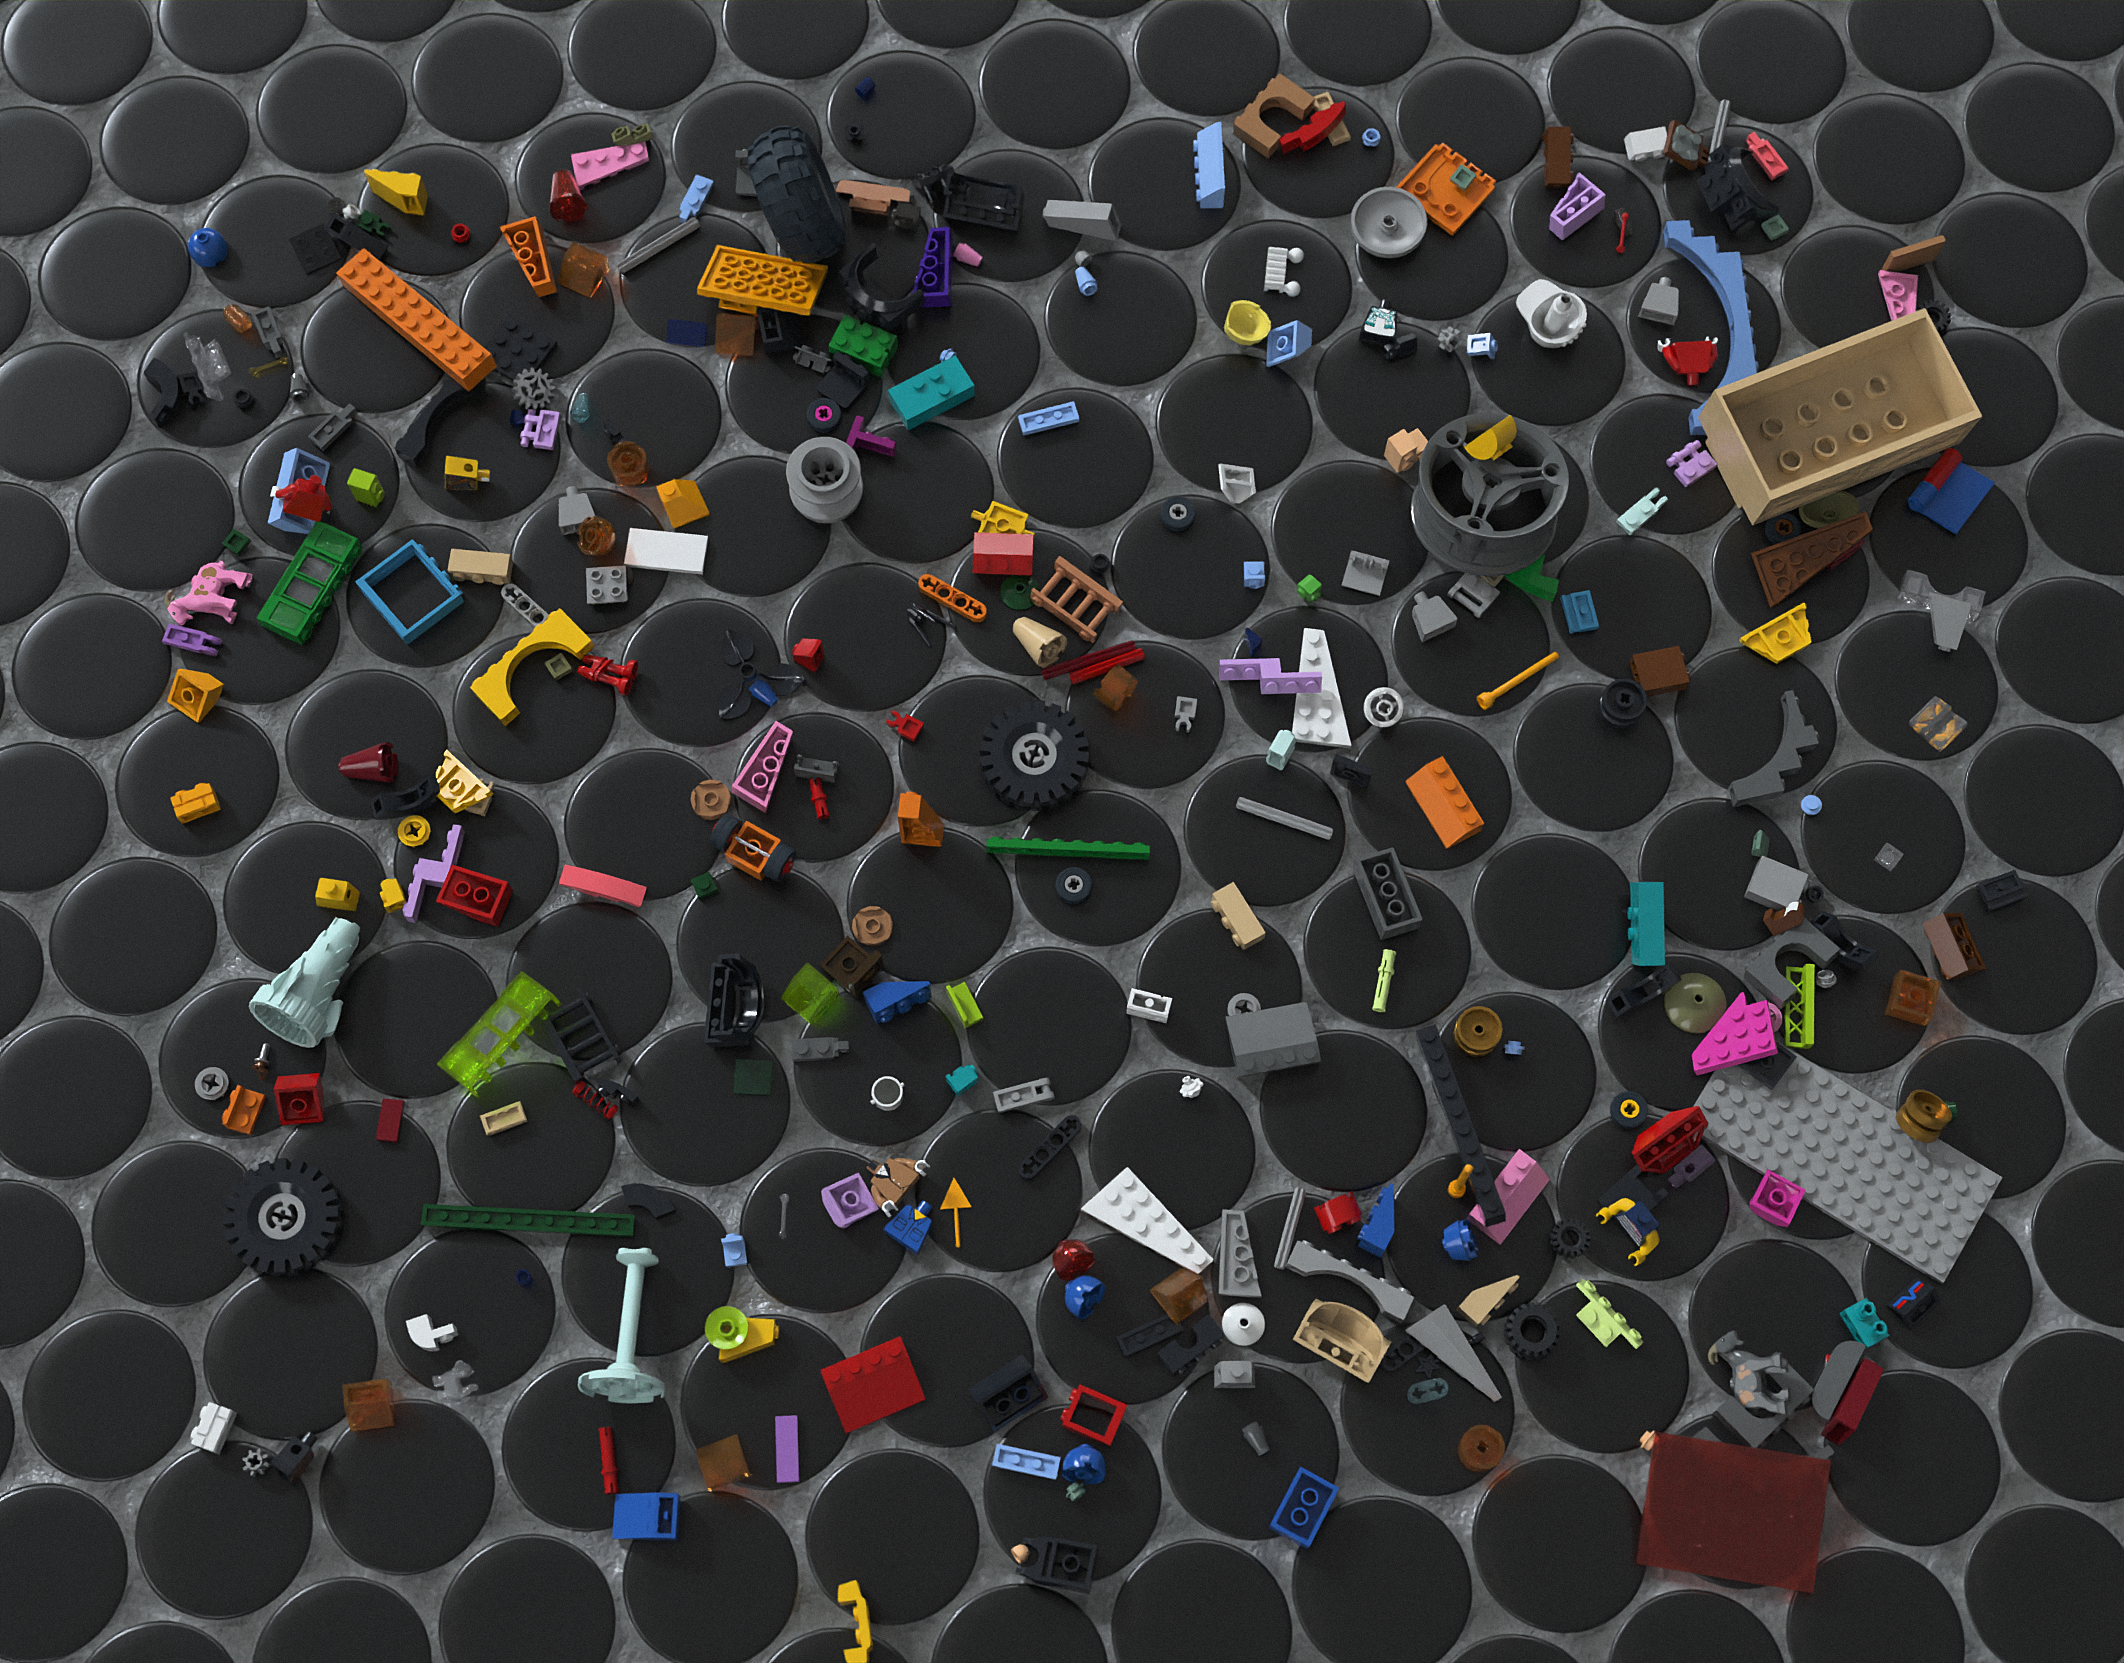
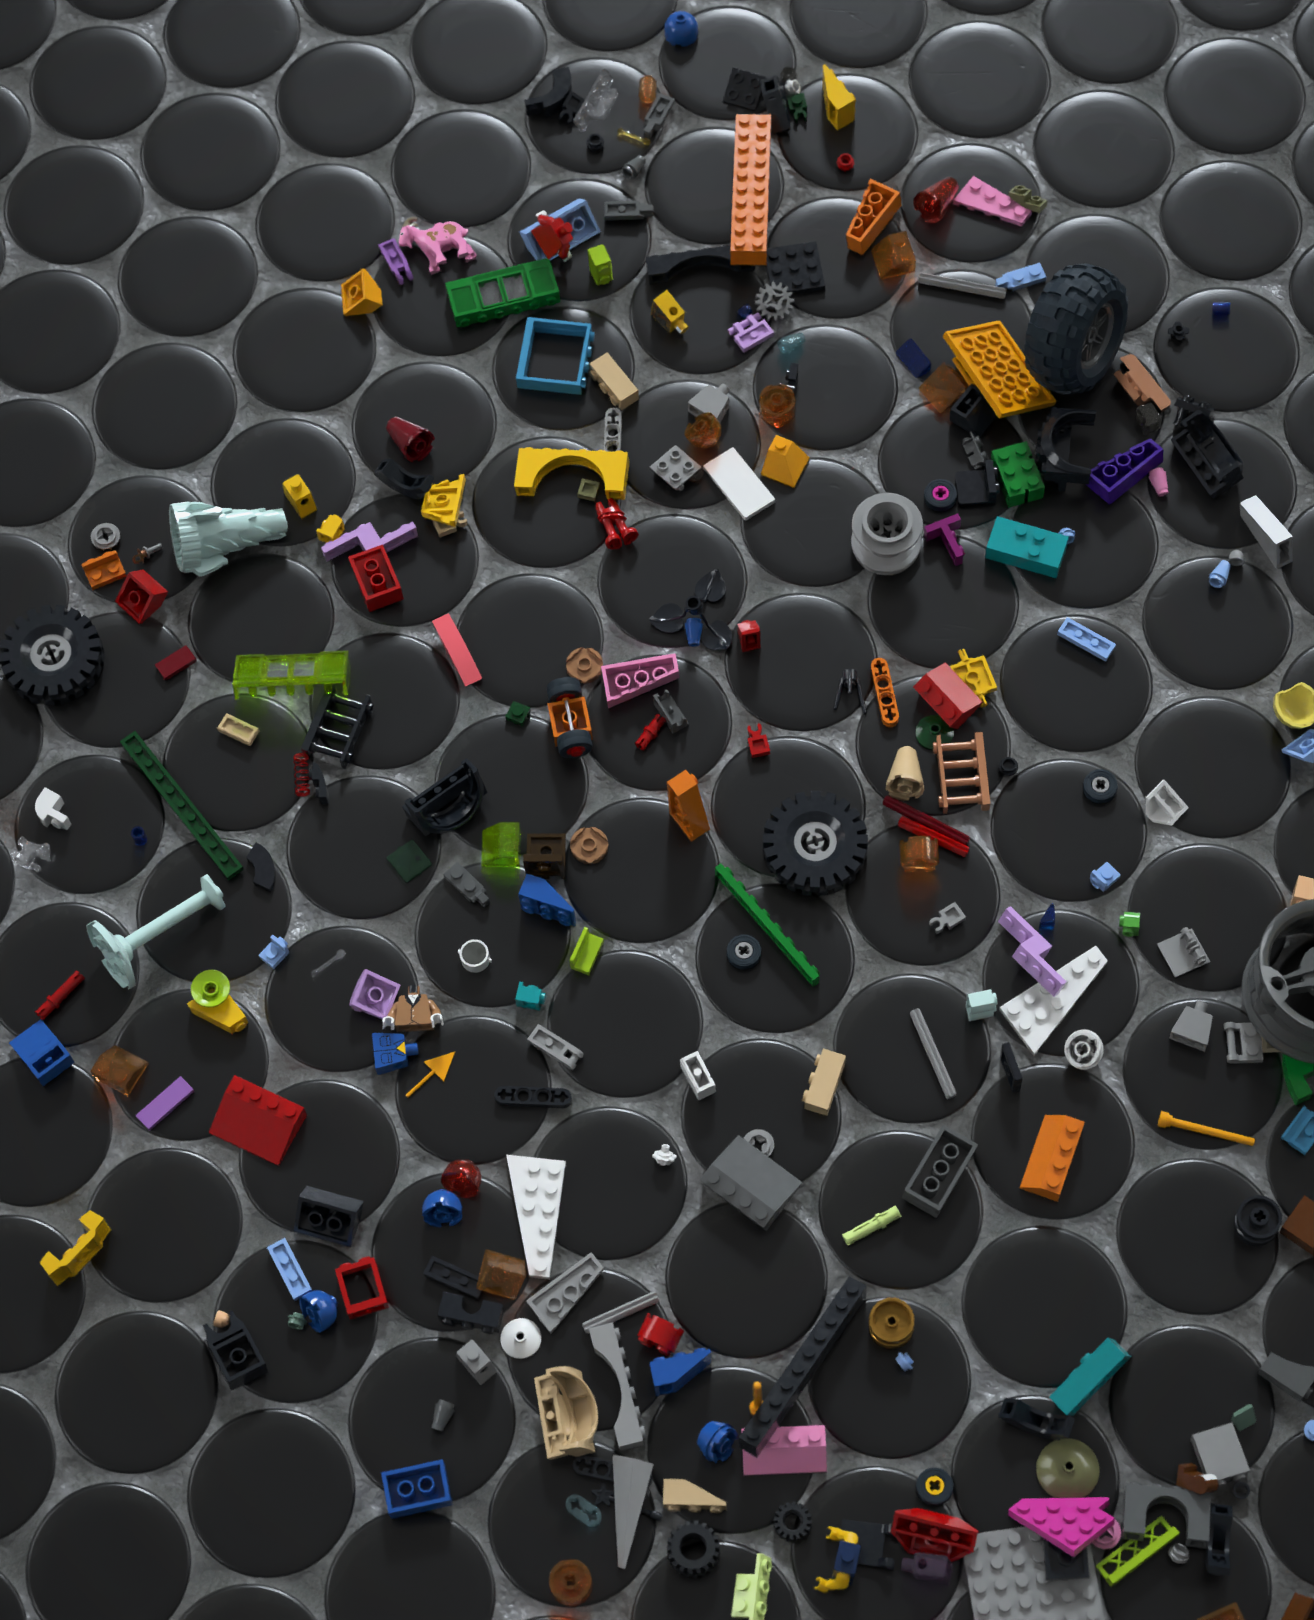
camera: 55 degrees right, 5 degrees down
light orange brick [170,783,221,824] -> none
dark green plate [222,529,251,556] -> none
yellow gear [398,815,431,847] -> none

